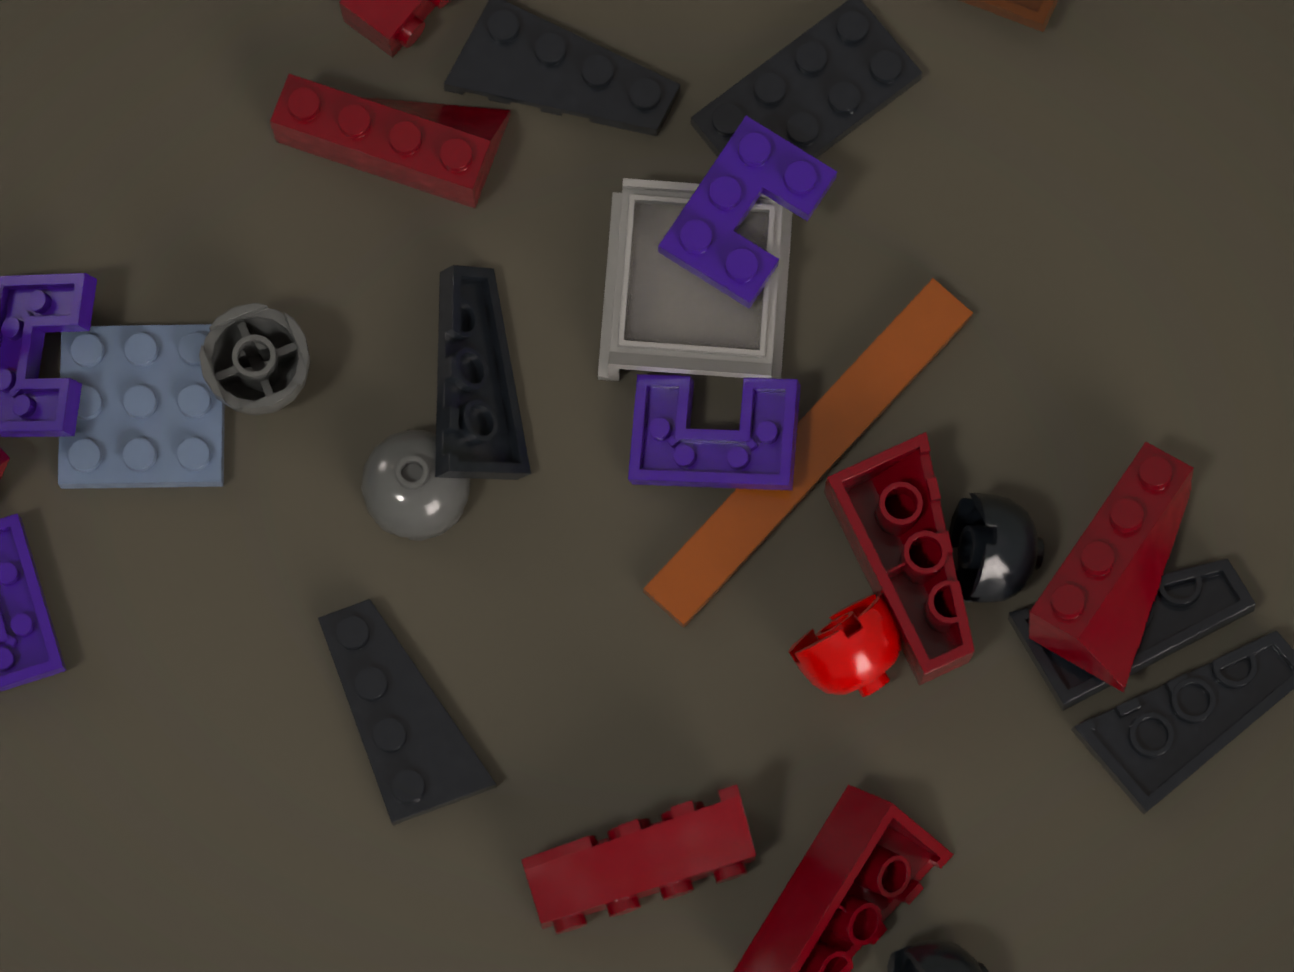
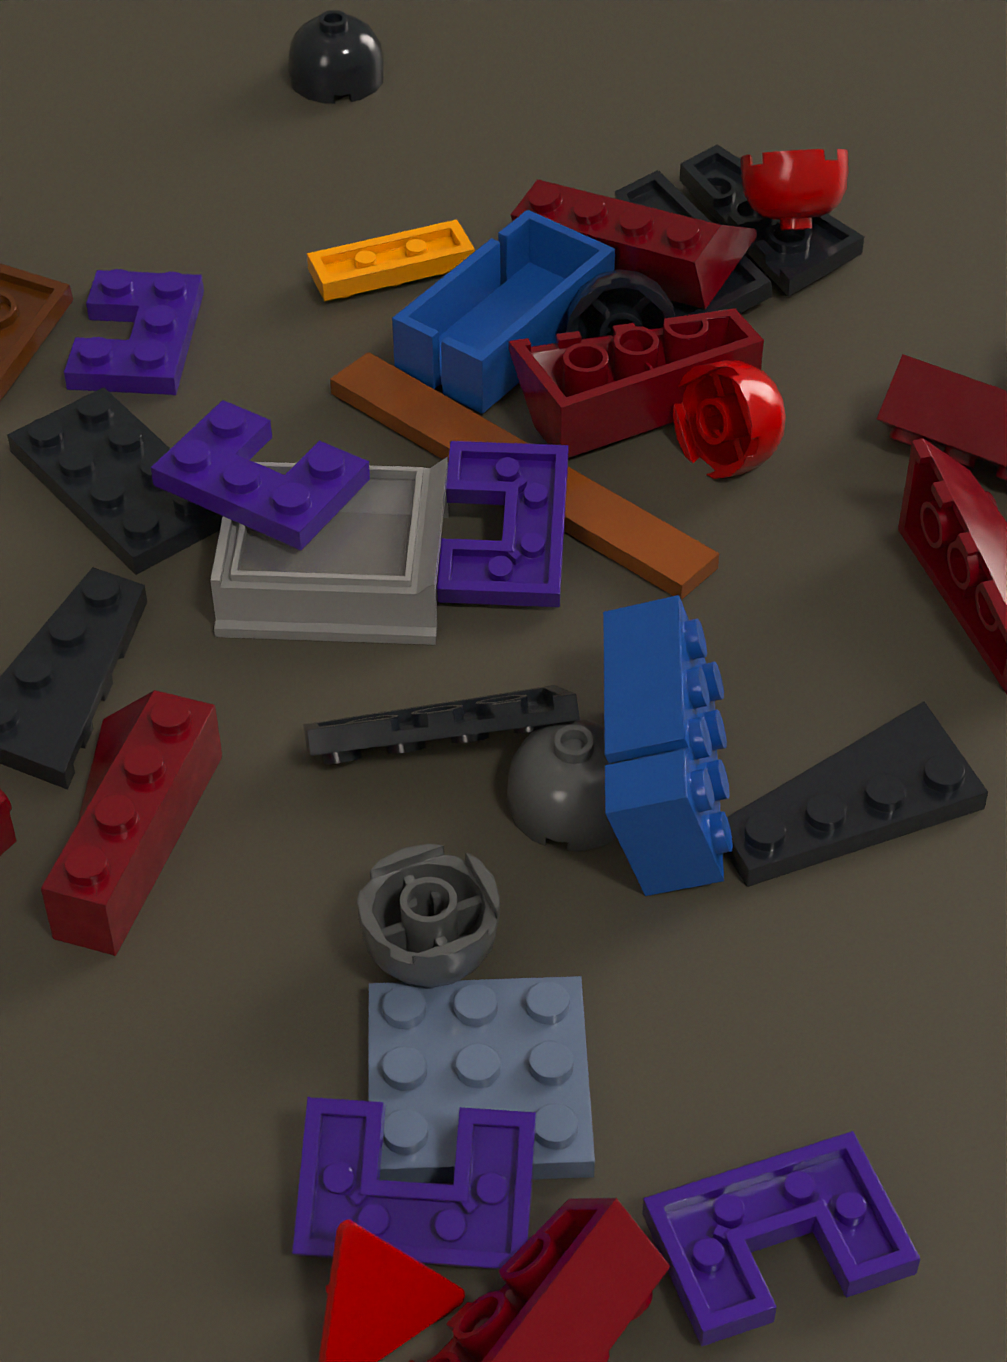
camera: 90 degrees left, 30 degrees down
none -> dark purple plate [64,269,204,395]
none -> light orange plate [307,219,475,301]
none -> blue piece [392,209,615,414]
none -> blue piece [603,595,733,896]
none -> red cylinder [741,149,848,230]

